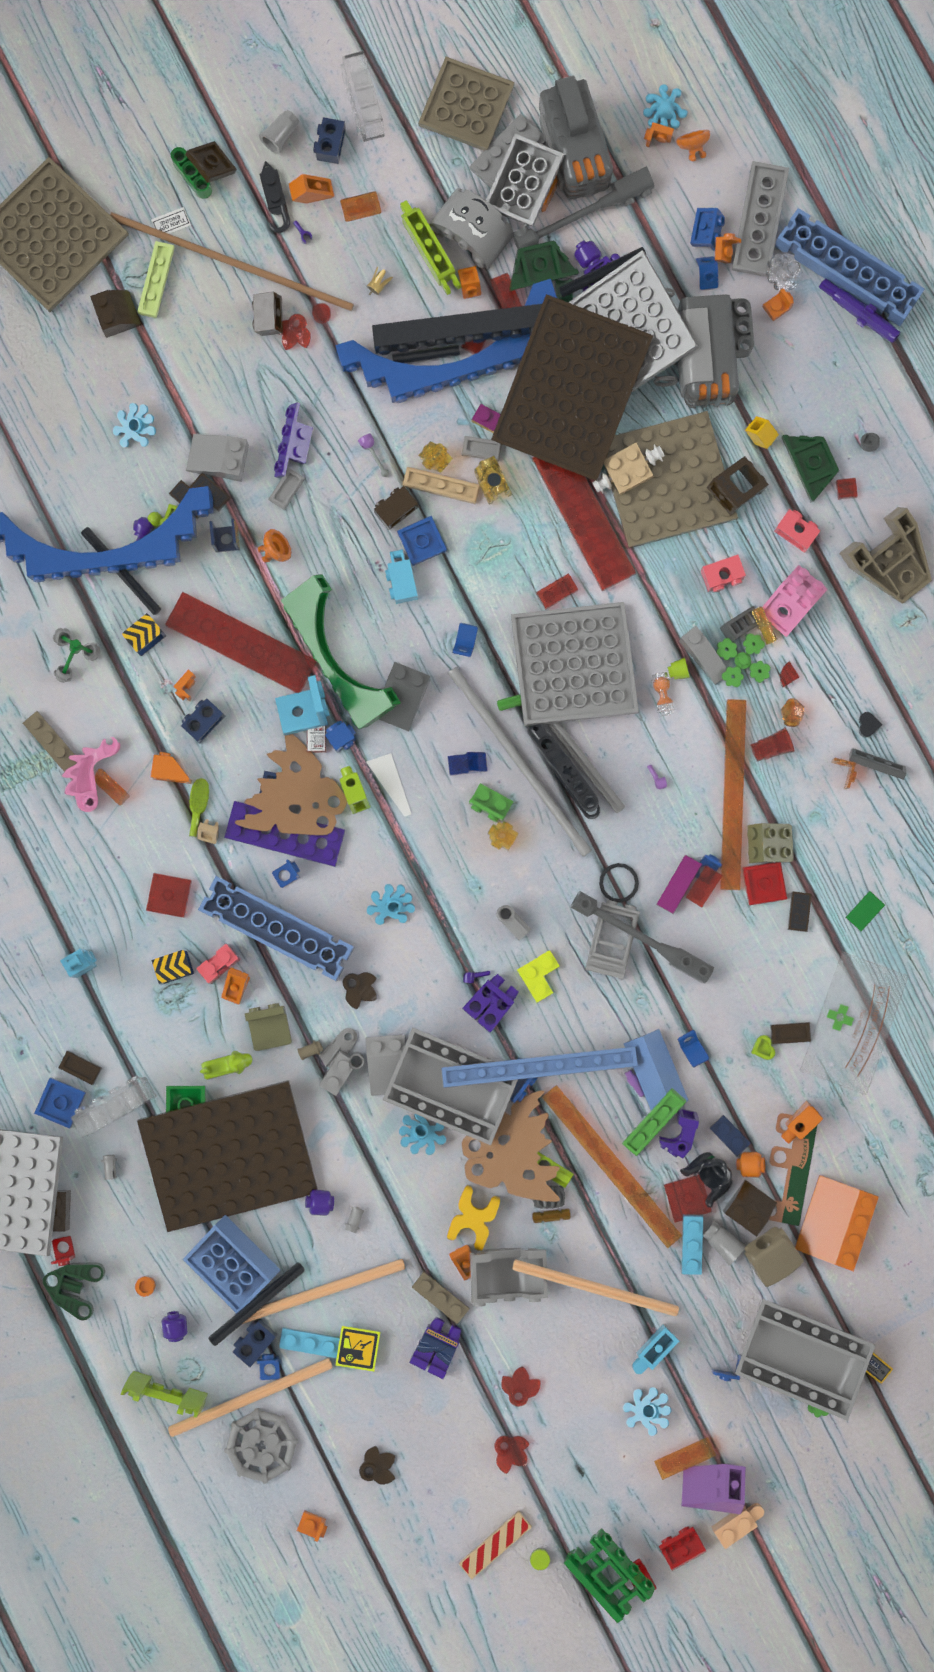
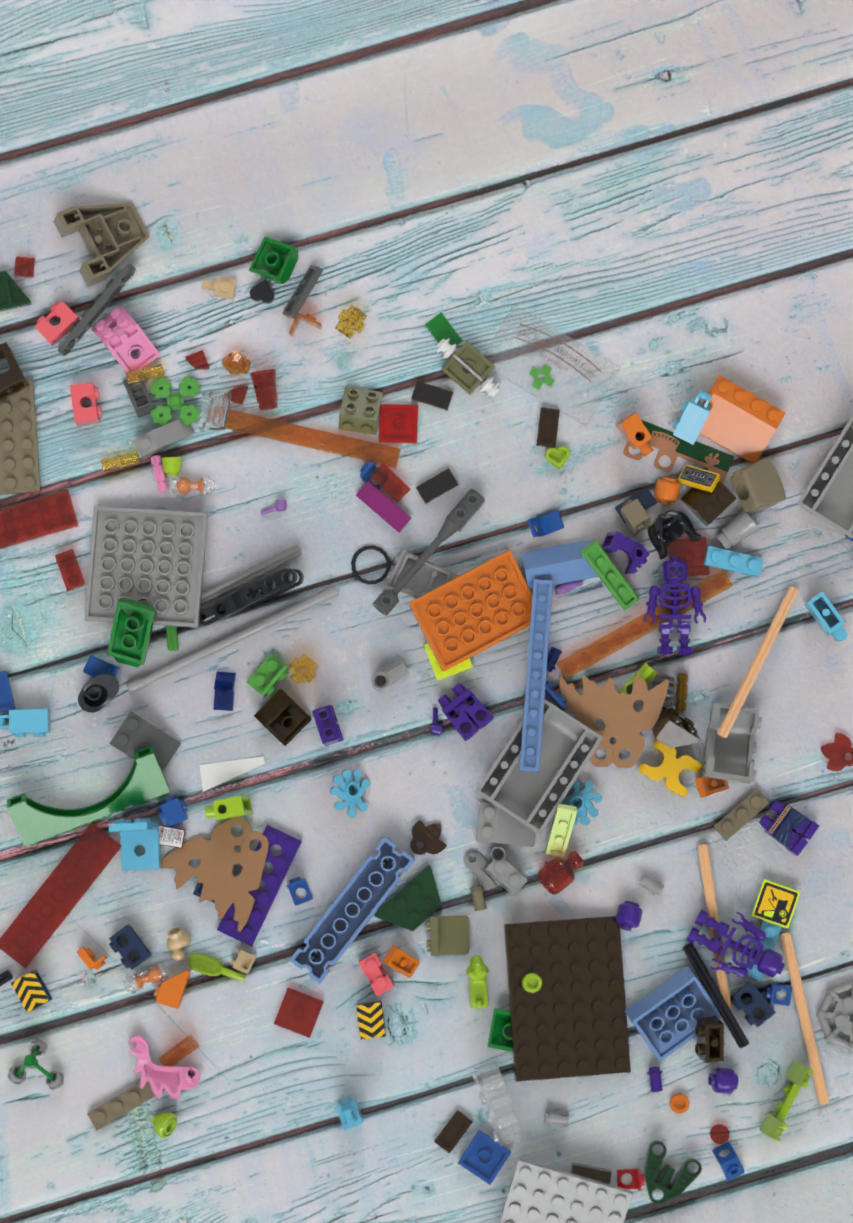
camera: 80 degrees left, 0 degrees up
none -> dark grey plate [58,264,136,356]
none -> black piece [78,674,120,713]
none -> clear yellow axle [101,452,140,472]
none -> green slope [107,599,157,668]
none -> clear piece [124,963,169,994]
none -> bright pink axle [150,455,169,492]
none -> lime brick [151,1112,177,1139]
none -> tan animal [166,927,191,961]
none -> clear plate [195,391,232,431]
none -> tan plate [202,277,236,299]
none -> clear red tile [224,386,248,406]
none -> green slope [249,237,298,284]
none -> dark brown slope [254,688,312,746]
none -> dark purple hips [312,705,344,746]
none -> clear yellow brick [335,305,367,339]
none -> dark green wing [374,865,441,931]
none -> orange plate [408,550,532,671]
none -> tile [416,468,458,504]
none -> olive plate [436,338,500,398]
none -> lime tile [521,973,542,993]
none -> clear red piece [537,851,584,895]
none -> yellowish green plate [545,803,577,858]
none -> clear blue pin [547,647,562,672]
none -> dark tan slope [621,499,650,537]
none -> dark purple piece [643,557,706,655]
none -> dark purple pin [647,1067,663,1092]
none -> slope [652,707,700,748]
none -> medium azure brick [672,390,712,445]
none -> tile [677,464,721,493]
none -> dark purple piece [686,909,785,978]
none -> dark brown brick [695,1016,724,1063]
none -> clear red tile [709,1124,730,1144]
none -> blue bracket [712,1142,744,1181]

